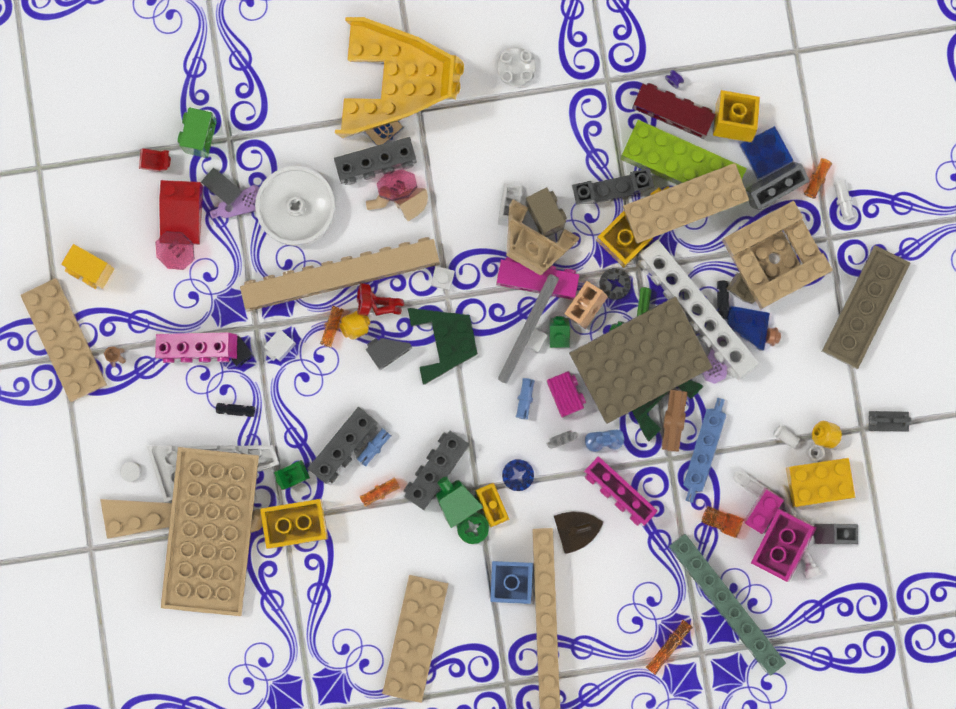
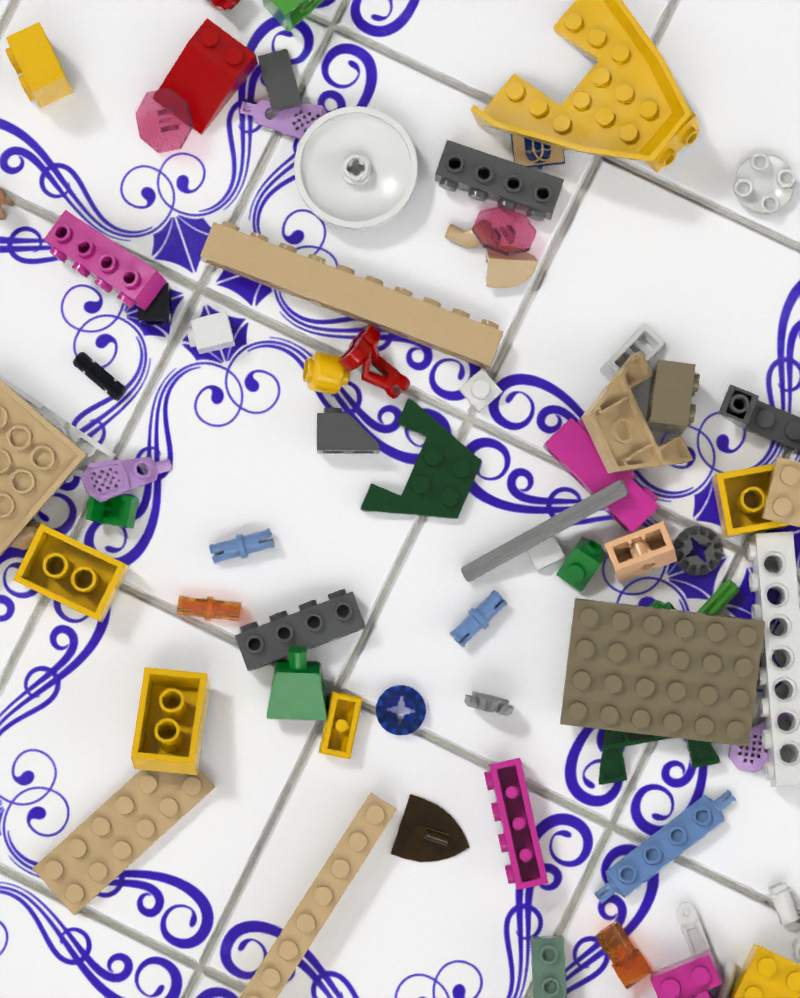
camera: 35 degrees right, 0 degrees up
dark grey brick [307,406,378,484] -> none
clear orange pin [319,306,344,348] -> none
green gear [457,512,489,544] -> none
medium blue brick [490,561,533,604] -> none
dark pink brick [546,371,586,418] -> none
medium blue piece [585,429,624,452] -> none
medium nougat piece [662,390,687,452] -> none
none -> lavender piece [81,457,172,503]
none -> yellow brick [131,667,210,775]

